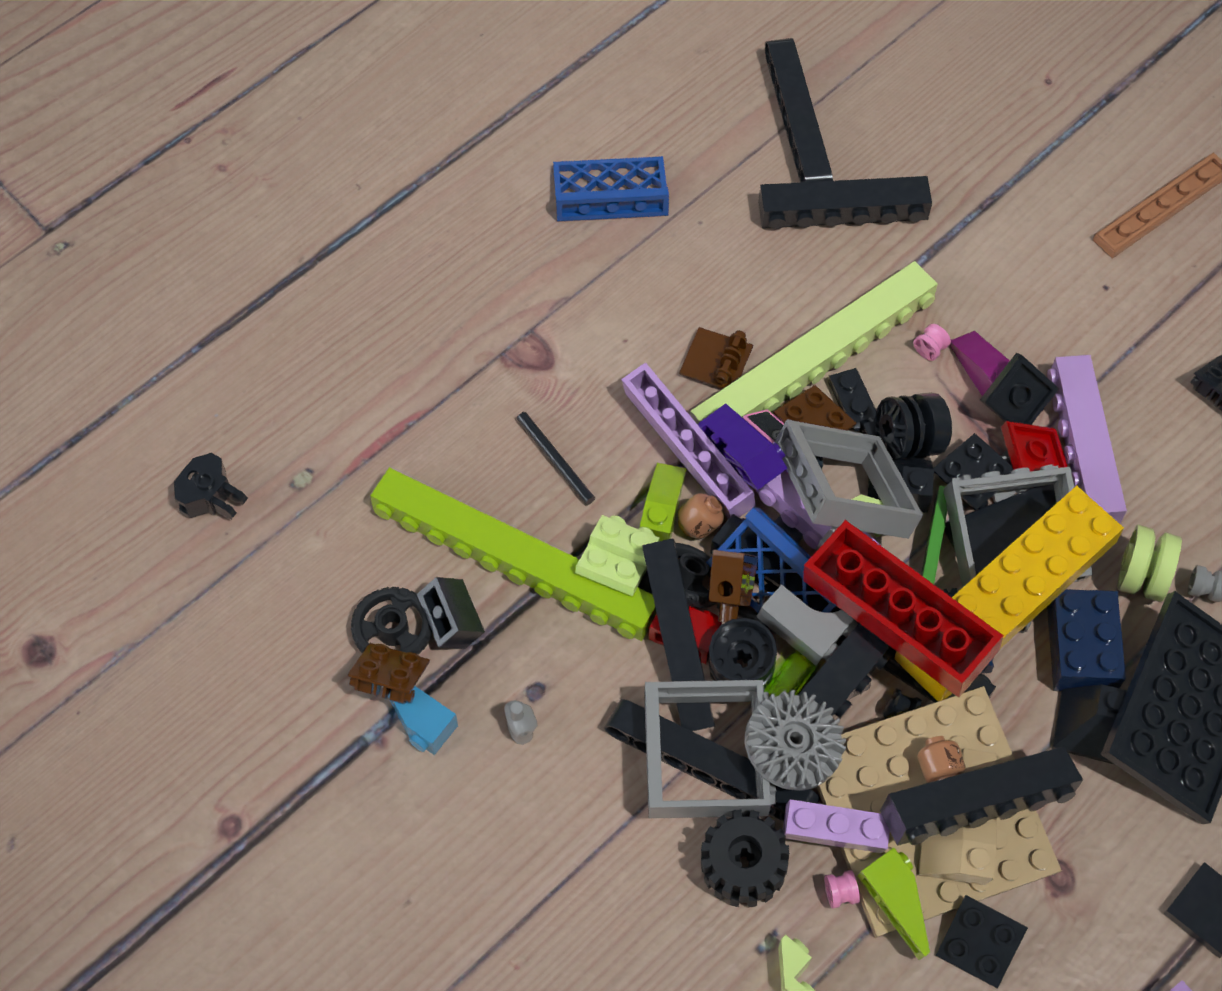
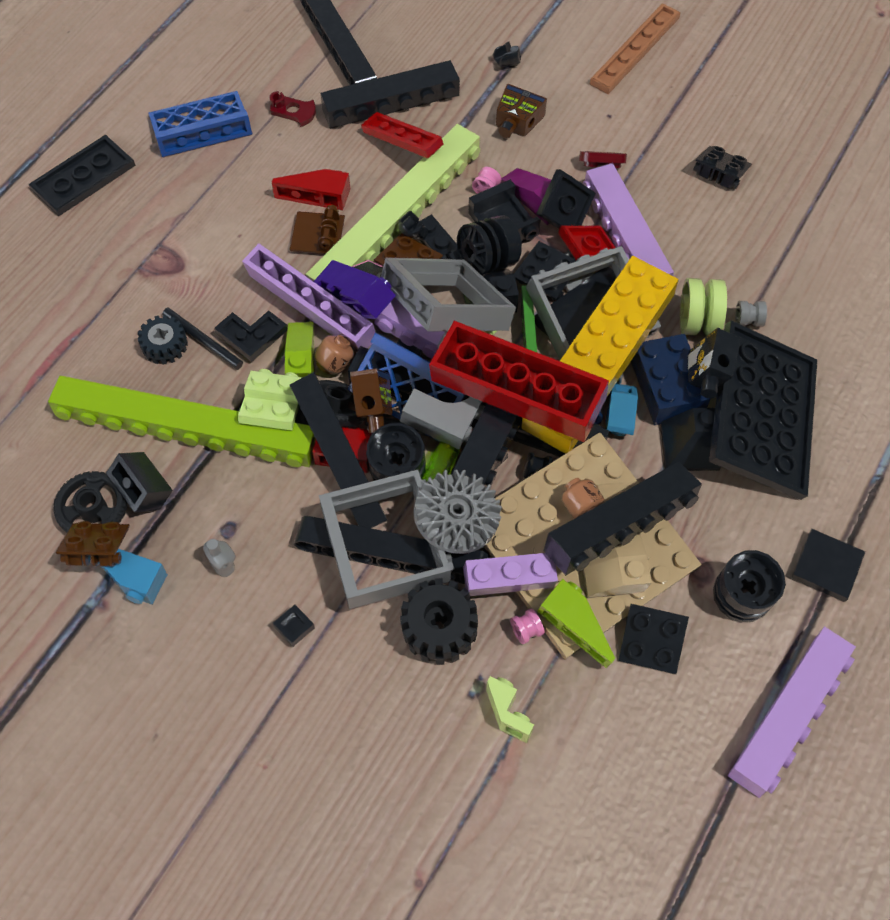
camera: 15 degrees left, 0 degrees up
none -> black tile [28,134,136,216]
none -> black wheel [138,315,188,365]
none -> black plate [214,310,288,362]
none -> dark red piece [270,91,316,127]
none -> red slope [272,169,351,211]
none -> black plate [273,604,315,647]
none -> red plate [361,112,444,158]
none -> black arm [399,211,428,240]
none -> black panel [468,179,541,242]
none -> black arm [492,42,521,67]
none -> reddish brown torso [496,84,547,138]
none -> dark red plate [579,151,627,168]
none -> dark azure slope [605,384,638,436]
none -> black torso [688,328,741,398]
none -> black wheel [713,550,786,623]

